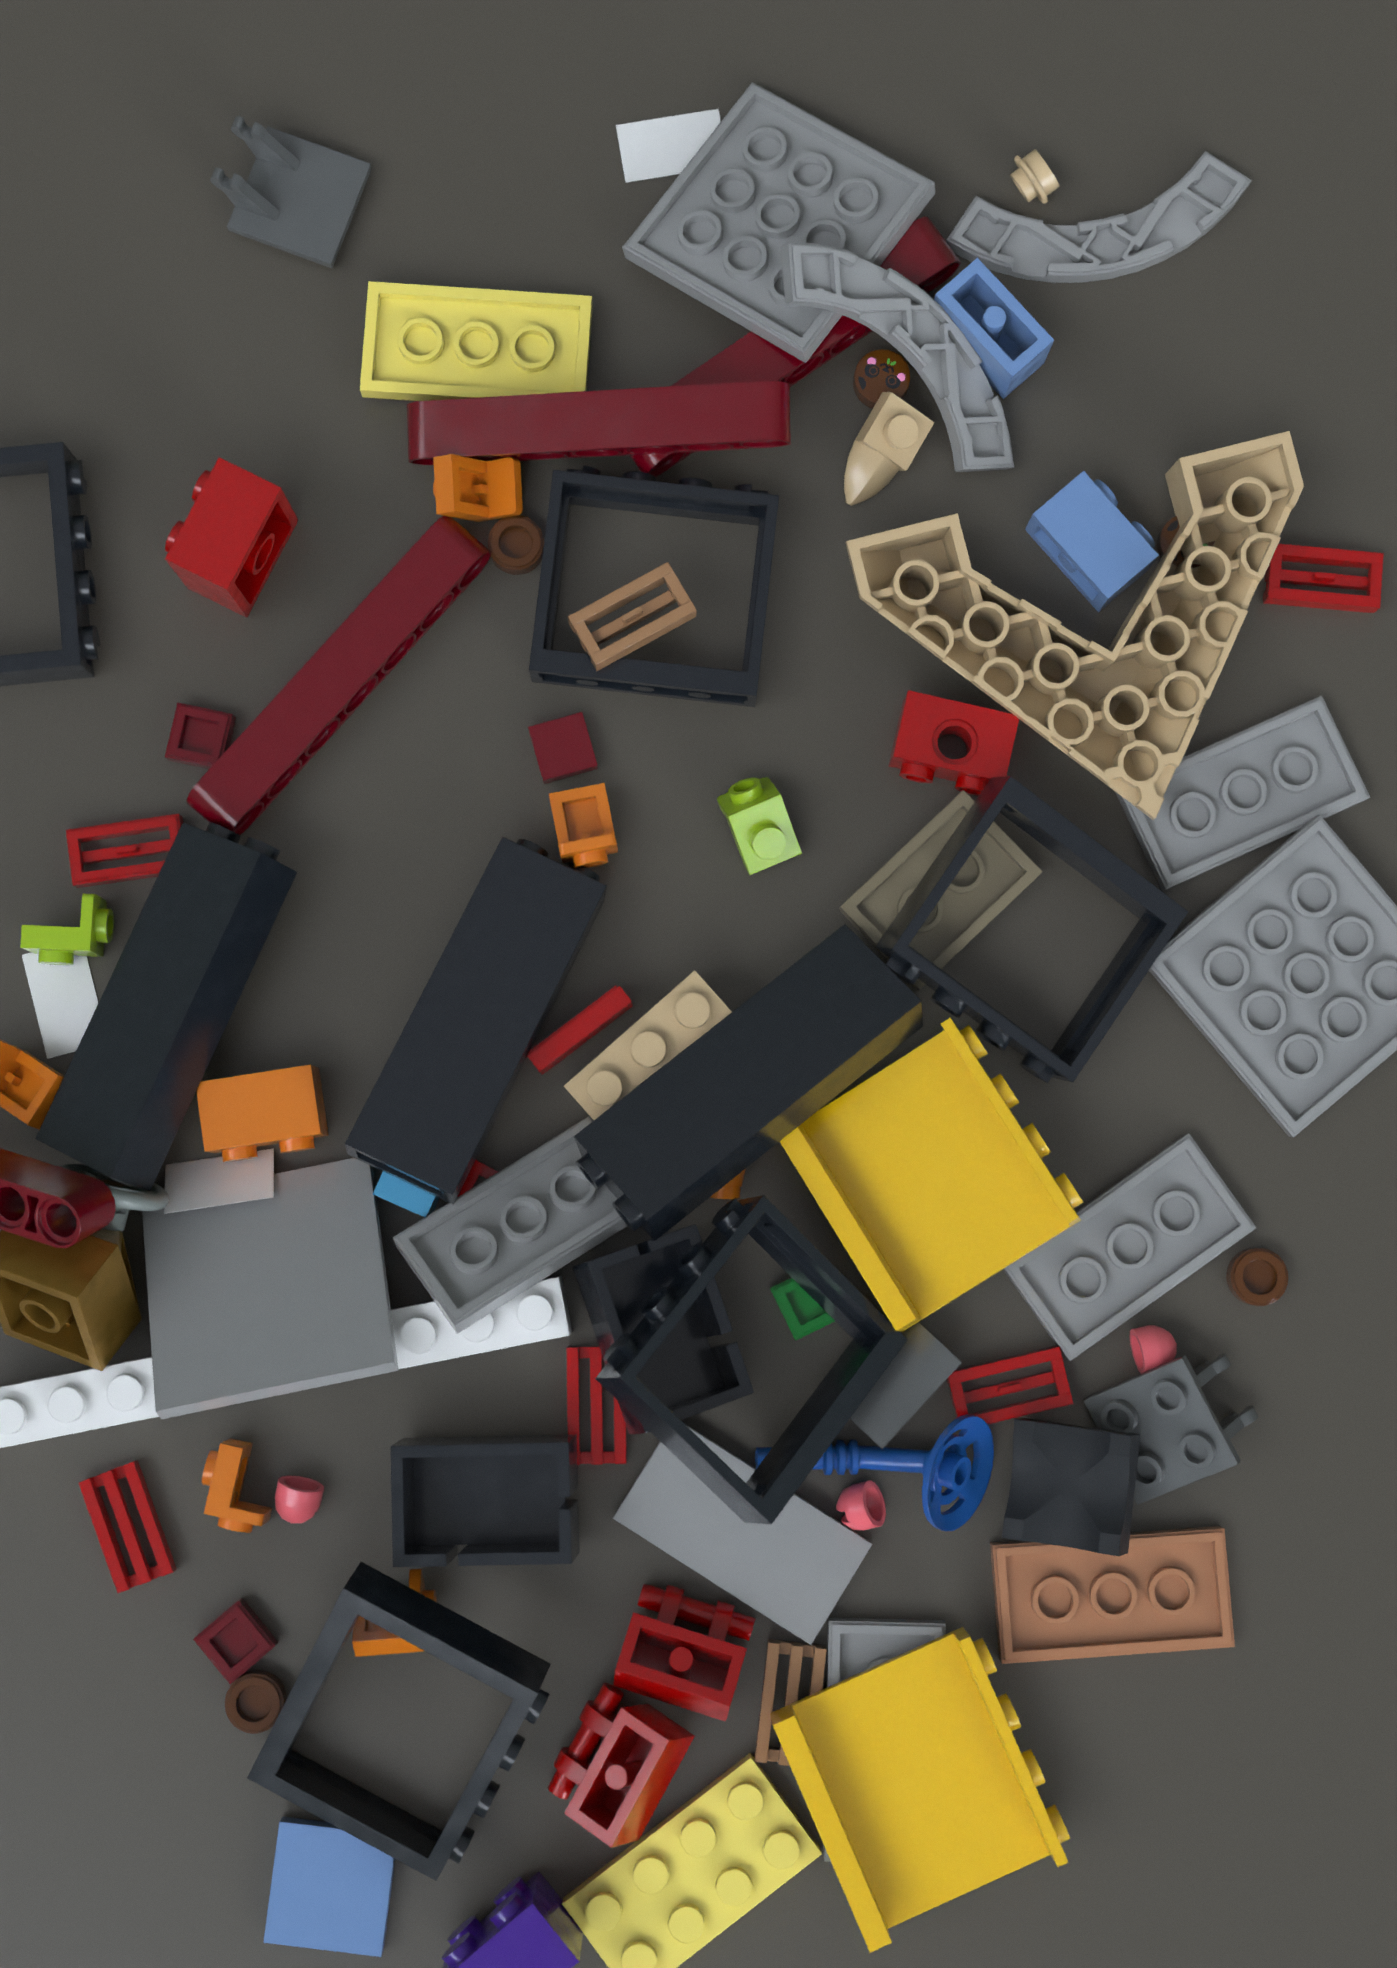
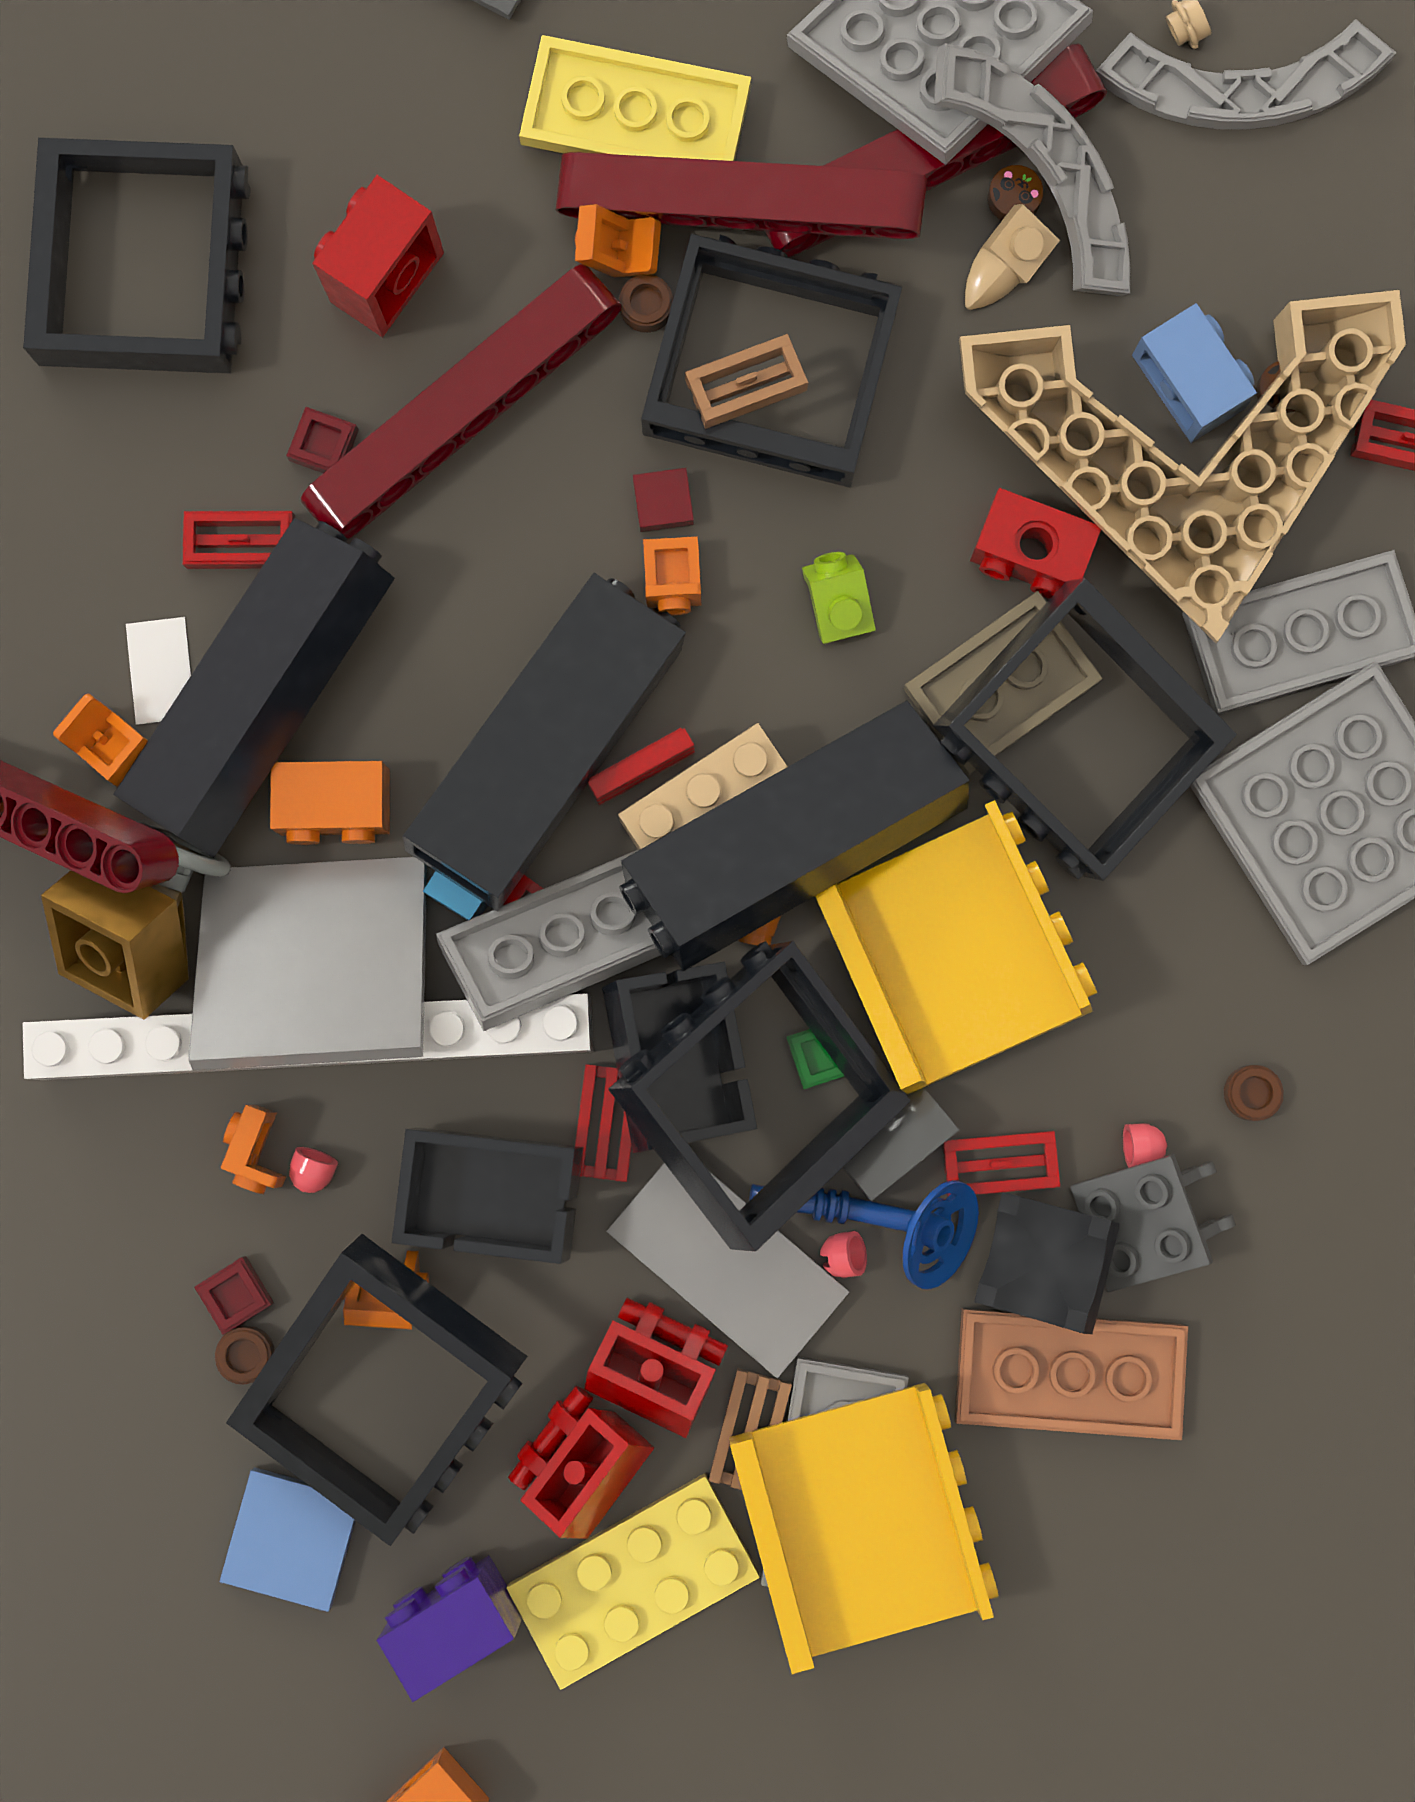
camera: 15 degrees right, 0 degrees up
lime bracket [20,893,114,965] -> none
red tile [78,1460,177,1593] -> none
white sticker [164,1148,274,1214] -> none
medium blue brick [934,258,1054,399] -> none
light grey tile [1003,1133,1256,1361] -> none

